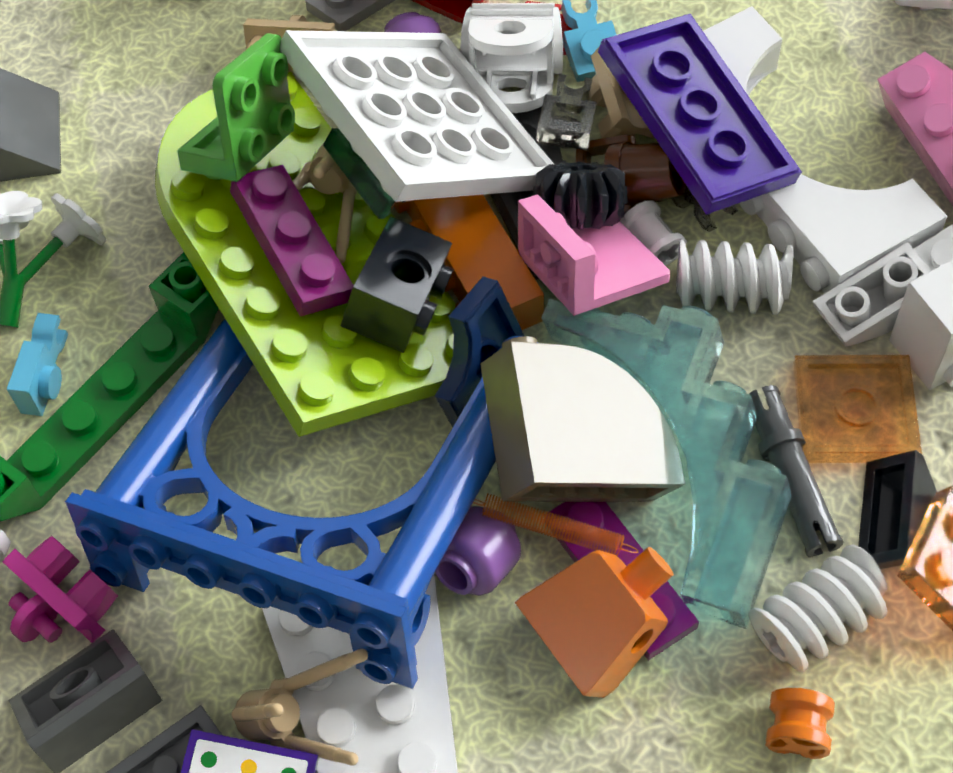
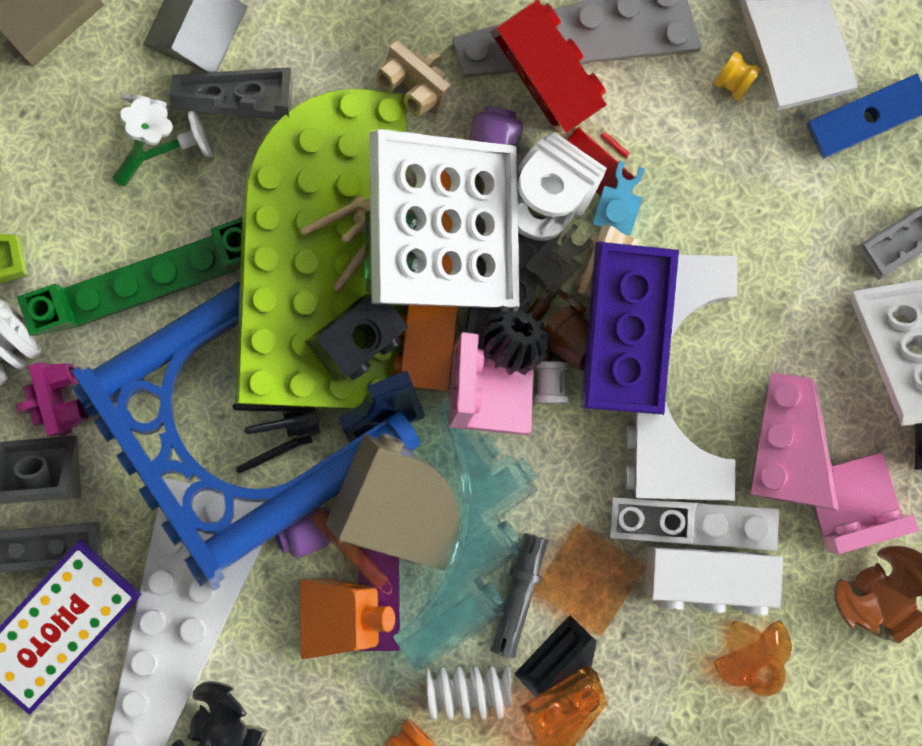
camera: 30 degrees right, 25 degrees up
medium azure plate [7,313,68,416] -> none
bright green bracket [177,33,295,182] -> none
magenta plate [230,165,354,317] -> none
tan plant [231,649,368,766] -> none
white piece [676,239,794,315] -> none
none -> dark grey wing [169,67,292,120]
none -> black plant [232,404,321,474]

